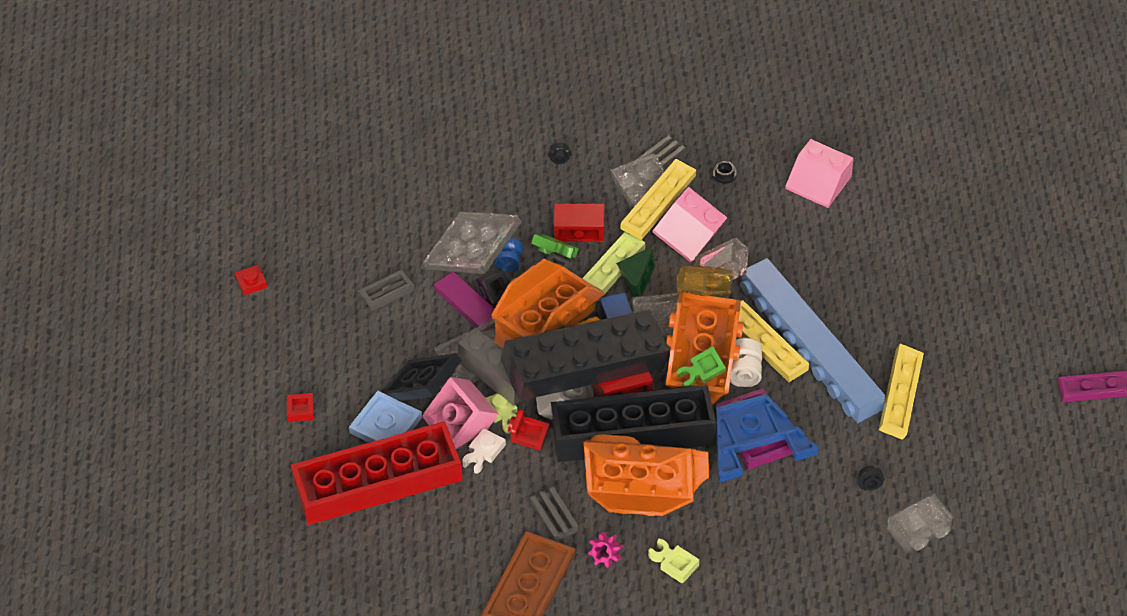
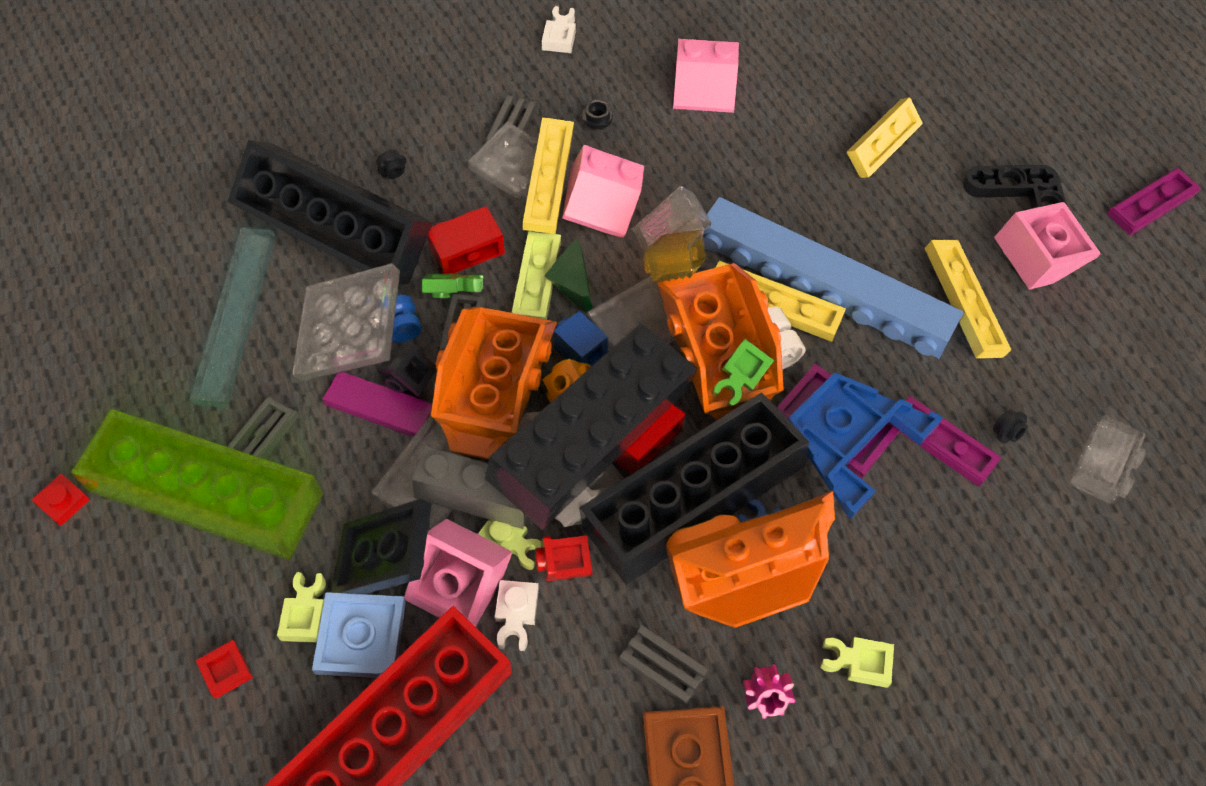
camera: 30 degrees left, 10 degrees up
none -> clear neon green brick [71,409,323,560]
none -> clear light blue tile [189,228,276,408]
none -> black brick [228,140,433,285]
none -> yellowish green plate [277,572,326,642]
none -> white plate [542,6,576,53]
none -> light yellow plate [847,97,923,178]
none -> magenta tile [900,395,1002,487]
none -> black beam [963,165,1067,209]
none -> bright pink slope [994,202,1101,290]

